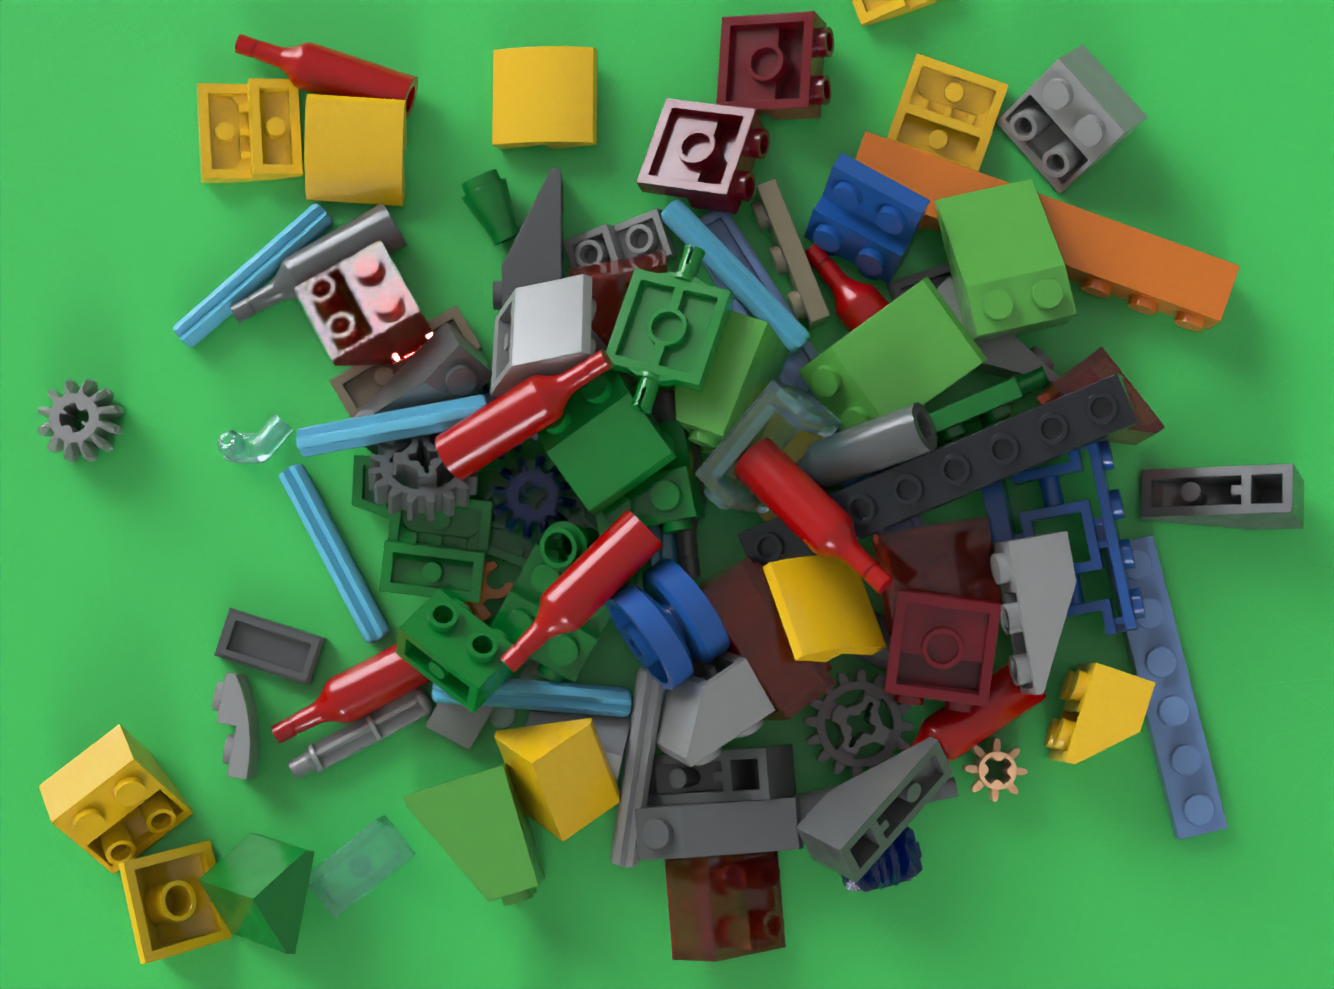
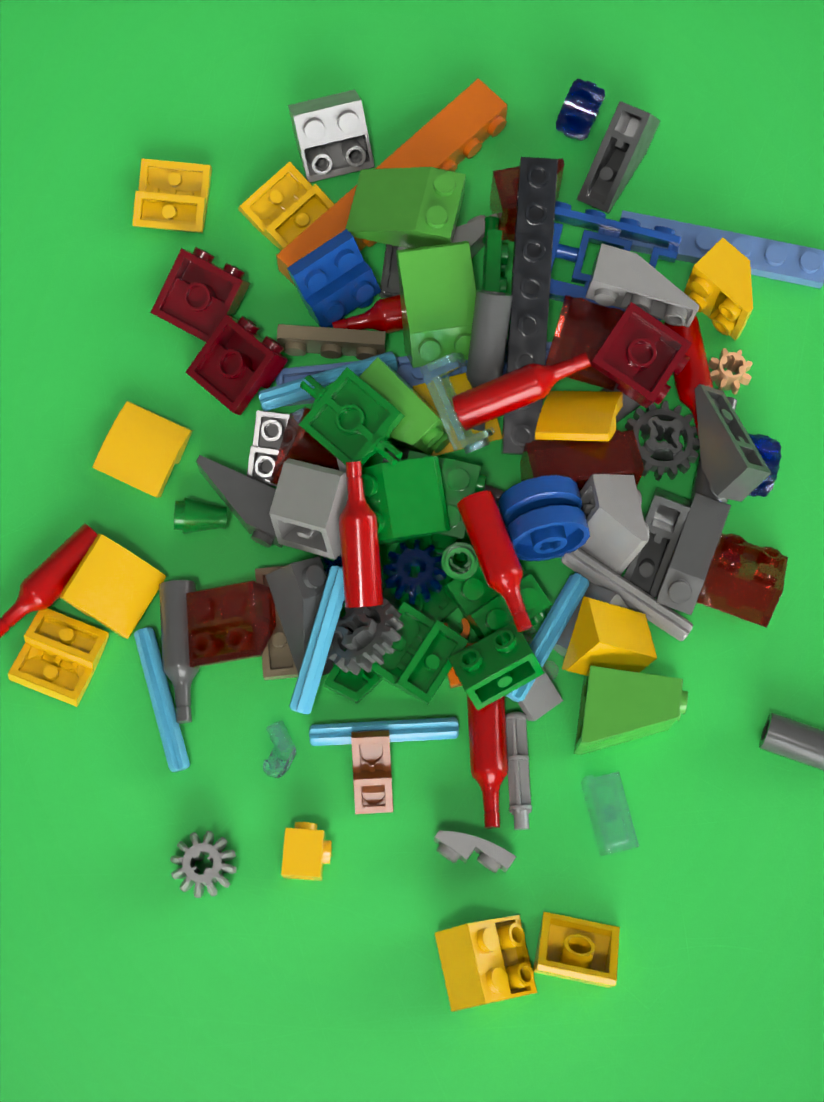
camera: 70 degrees left, 10 degrees down
green slope [198,833,314,954] -> none
dark grey tile [214,608,327,685] -> none
none -> yellow brick [281,822,332,881]
none -> slope [351,730,393,814]
none -> clear blue gear [555,78,605,141]

